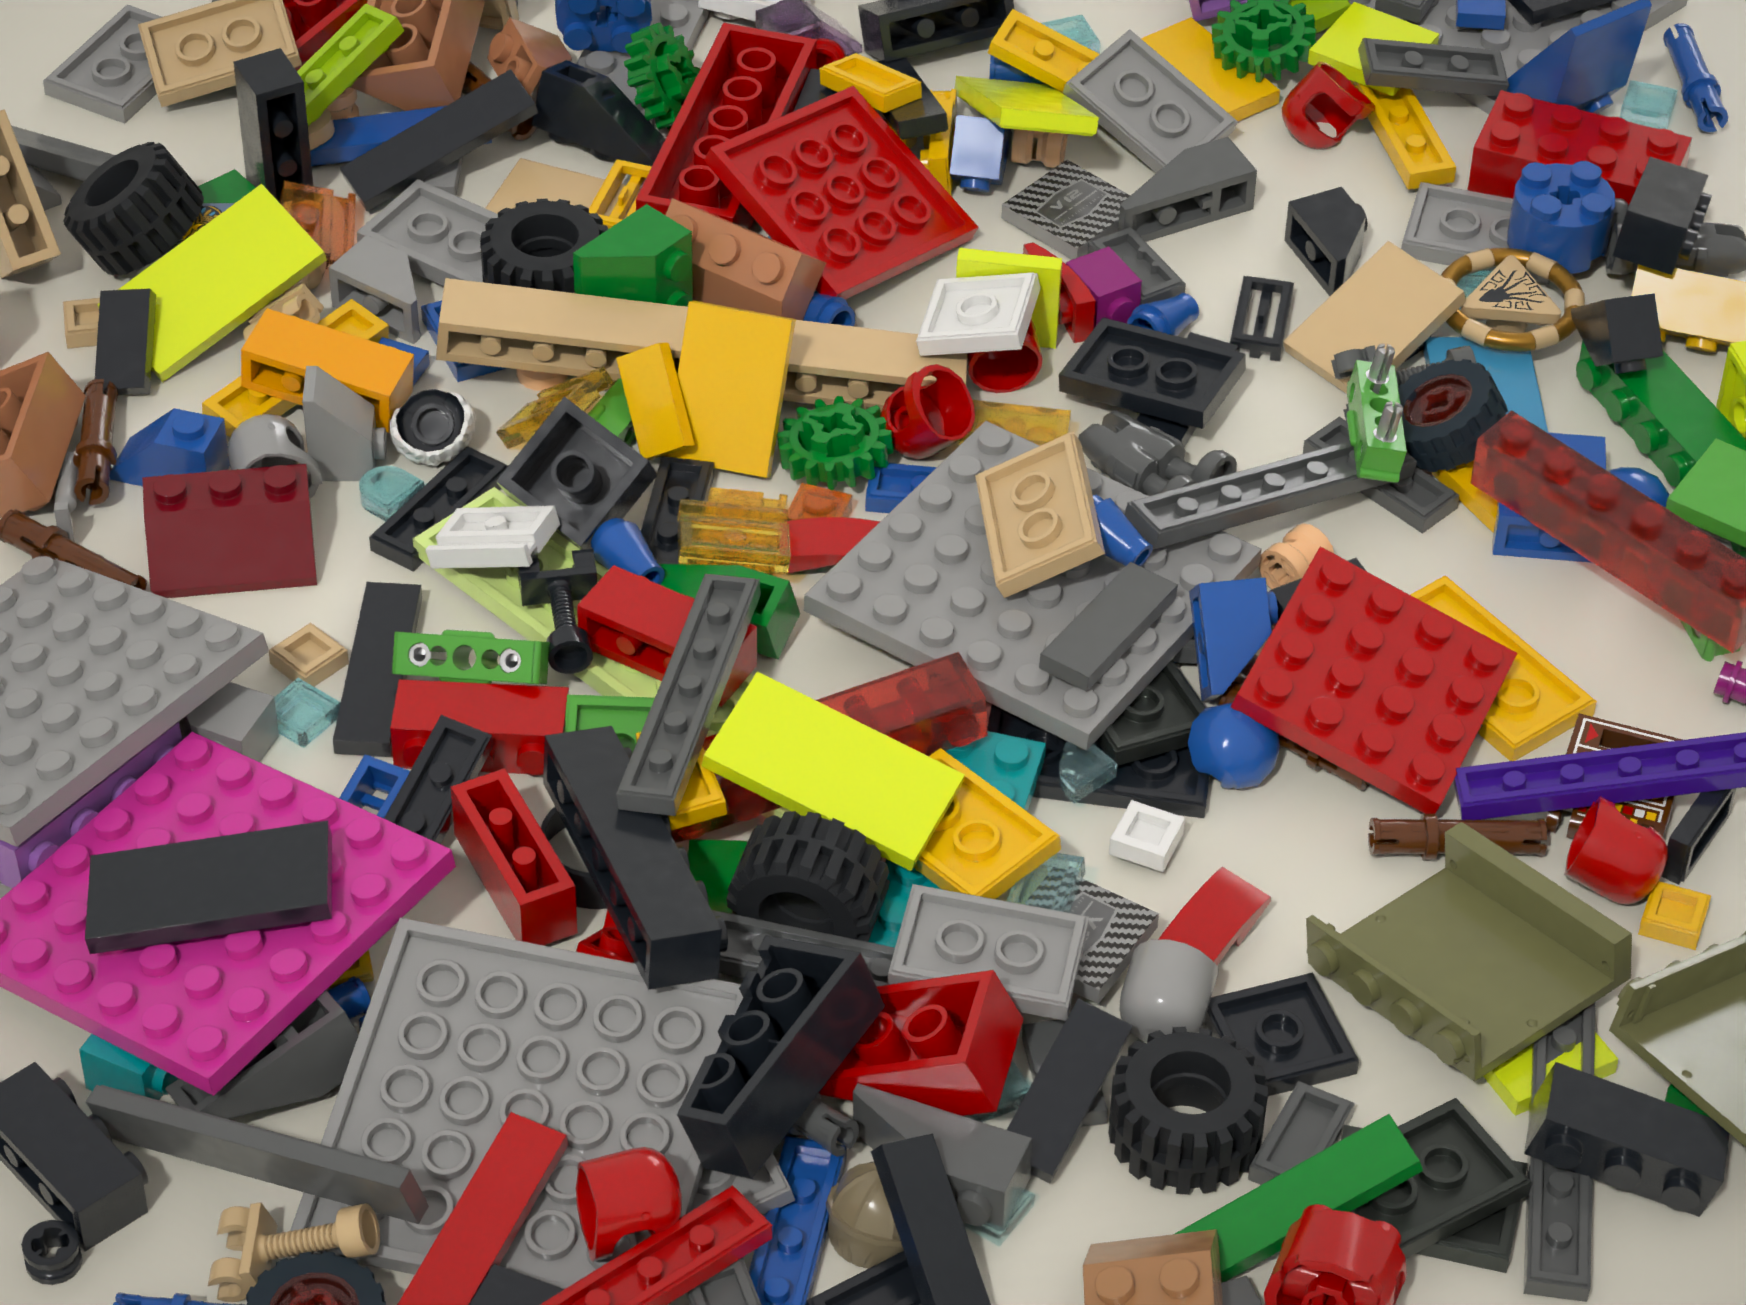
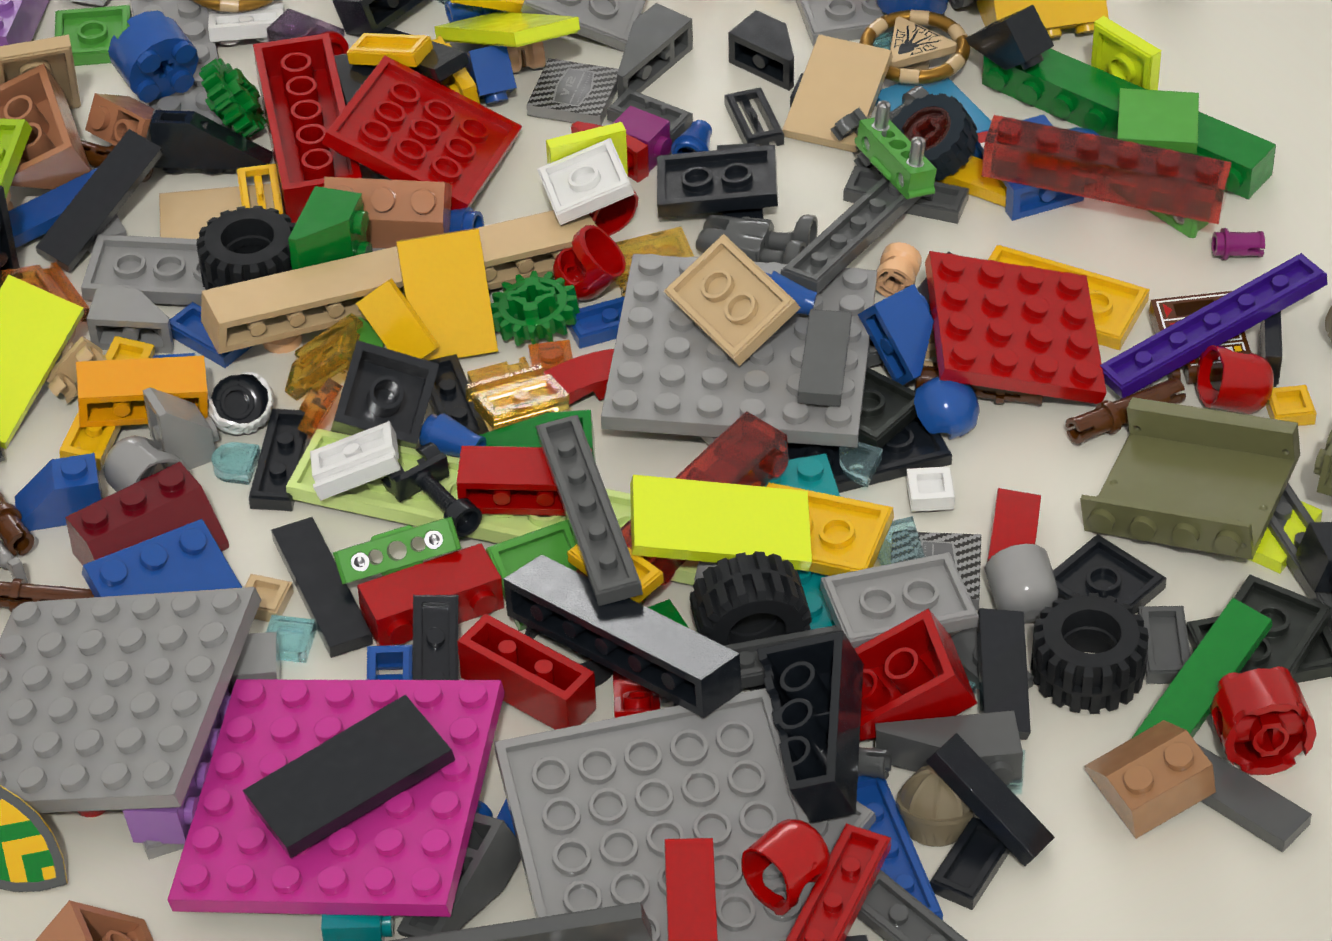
camera: 25 degrees left, 0 degrees up
none -> blue wing [82,519,242,597]
none -> clear orange plate [297,377,343,437]

